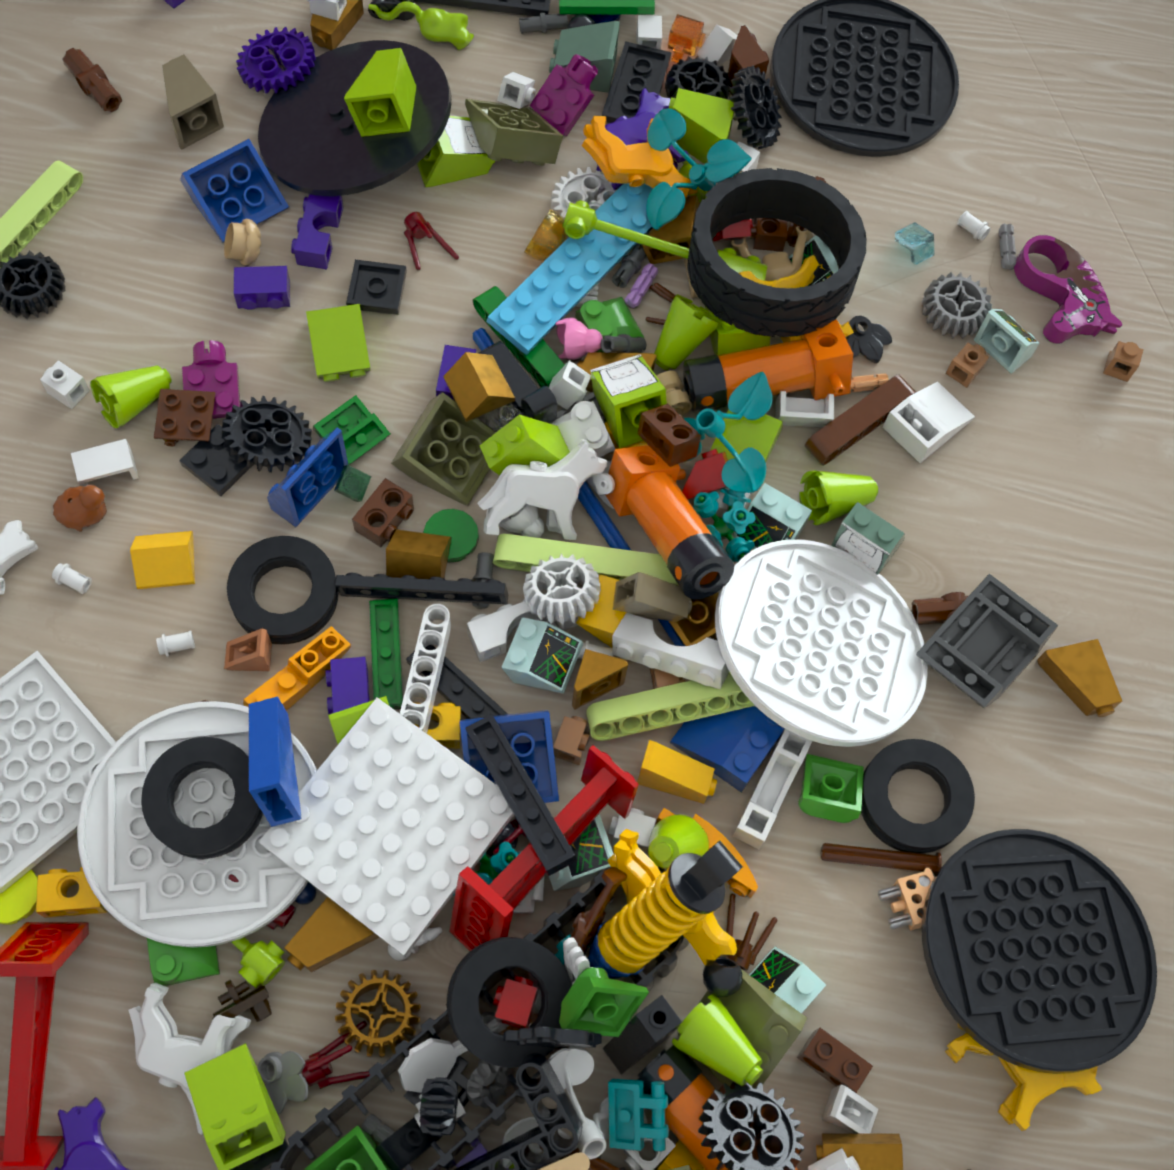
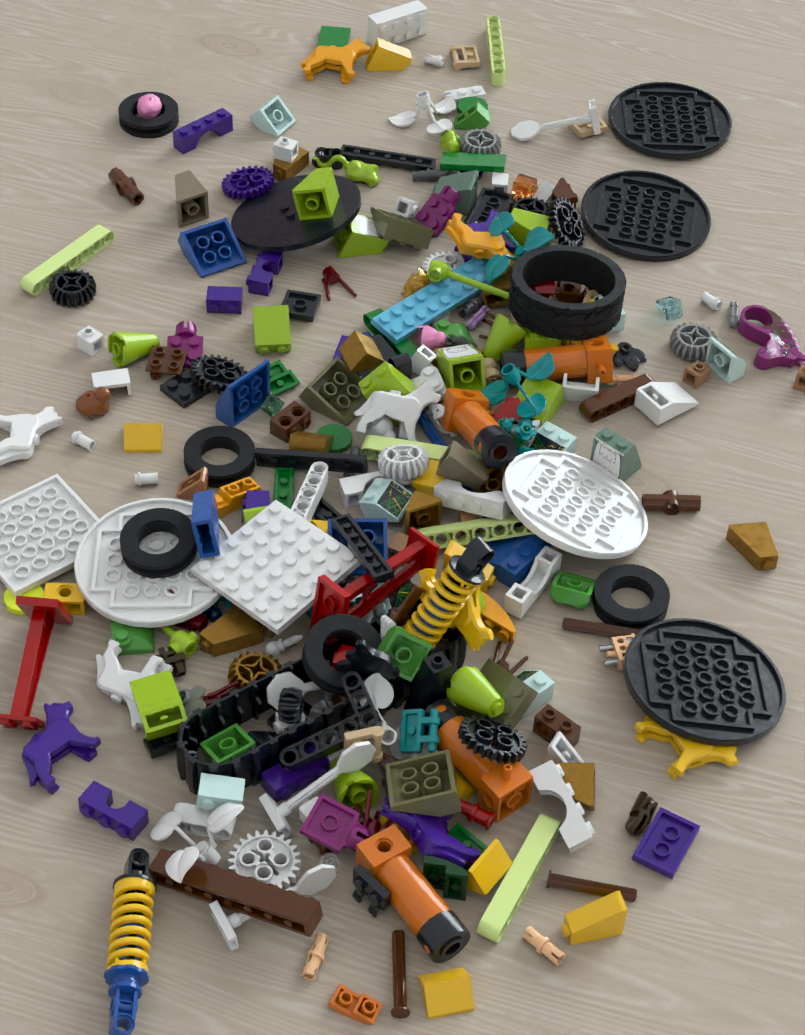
camera: 10 degrees right, 20 degrees down
tan piece [224,219,261,266] -> none
reddish brown brick [637,403,701,467] -> none
black piece [703,957,743,997] -> none
lime cone [799,470,878,525] -> none
dark grey slope [916,574,1058,709] -> none

